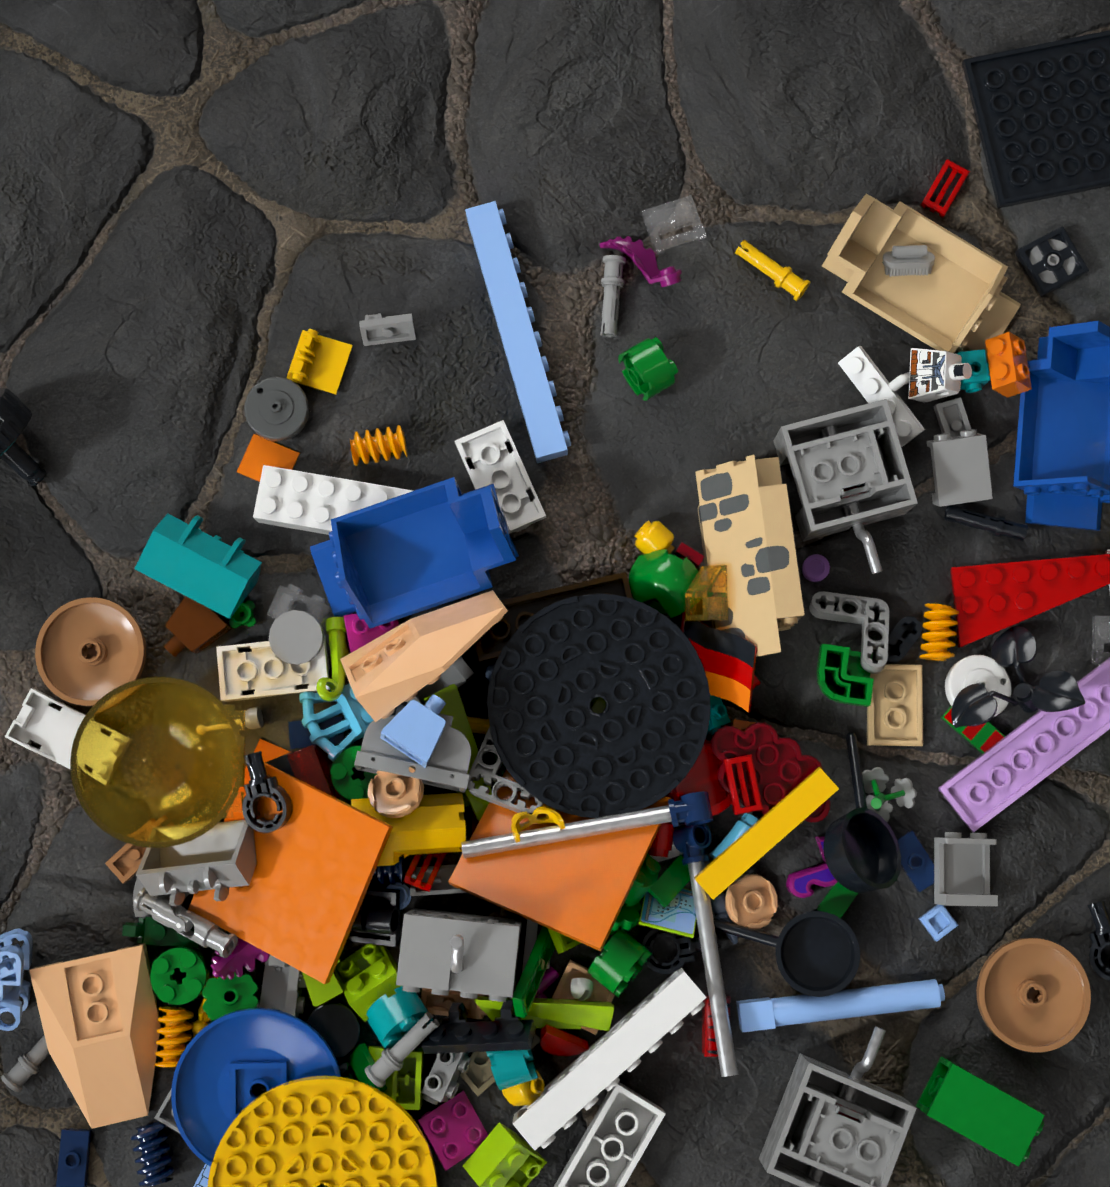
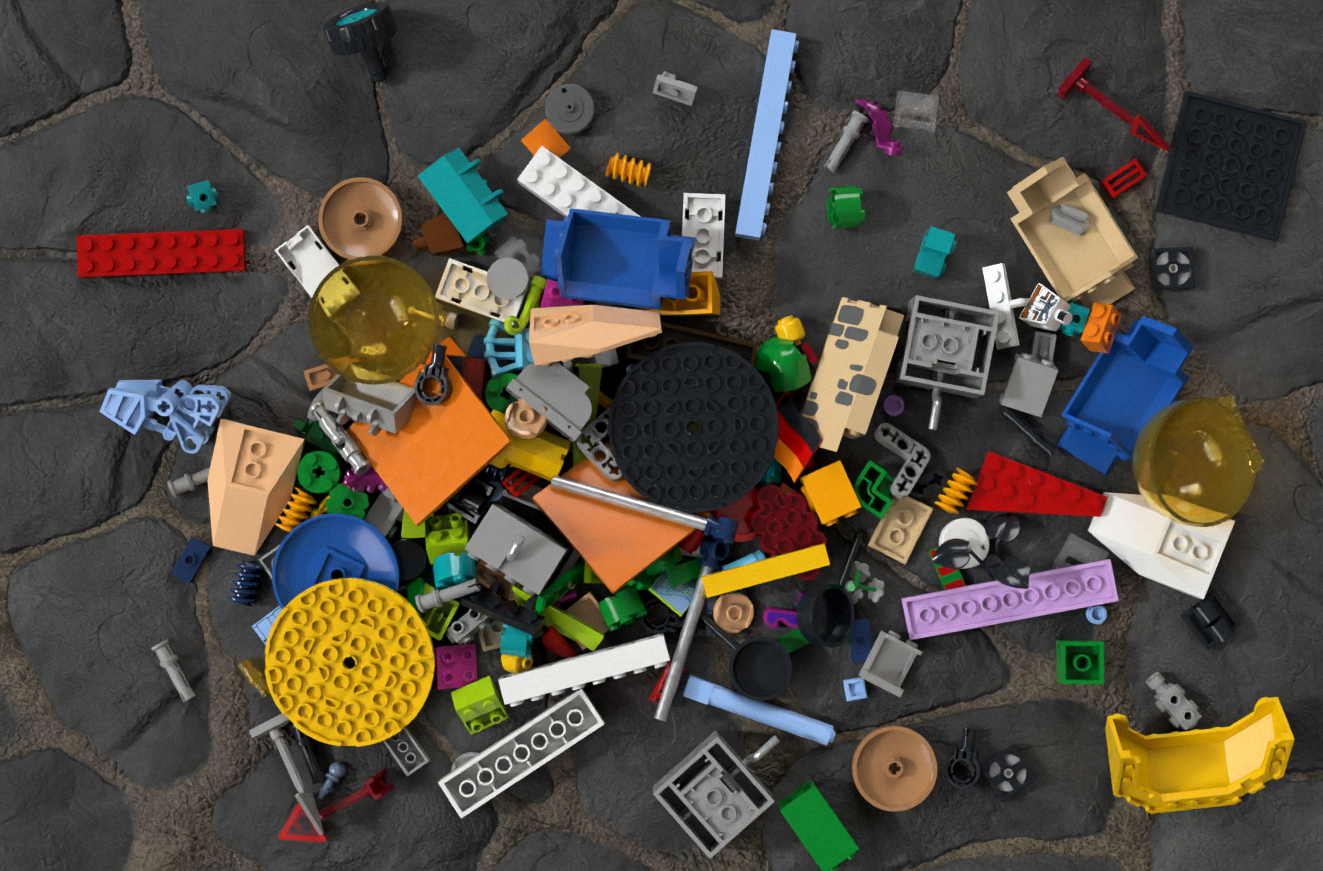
camera: 25 degrees right, 5 degrees up
yellow hinge [286,329,353,395] -> none
light blue torso [380,694,446,768] -> none
yellow cap [511,806,565,843] -> none
white hinge [570,978,593,1001] -> none
clear yellow slope [685,565,728,621] -> none
red tile [723,754,763,815] -> none
yellow pin [735,240,811,301] -> none
none -> light orange wedge [635,271,720,317]
none -> light orange brick [798,460,861,526]
none -> teal brick [912,226,957,279]
none -> dark red piece [1057,57,1171,151]

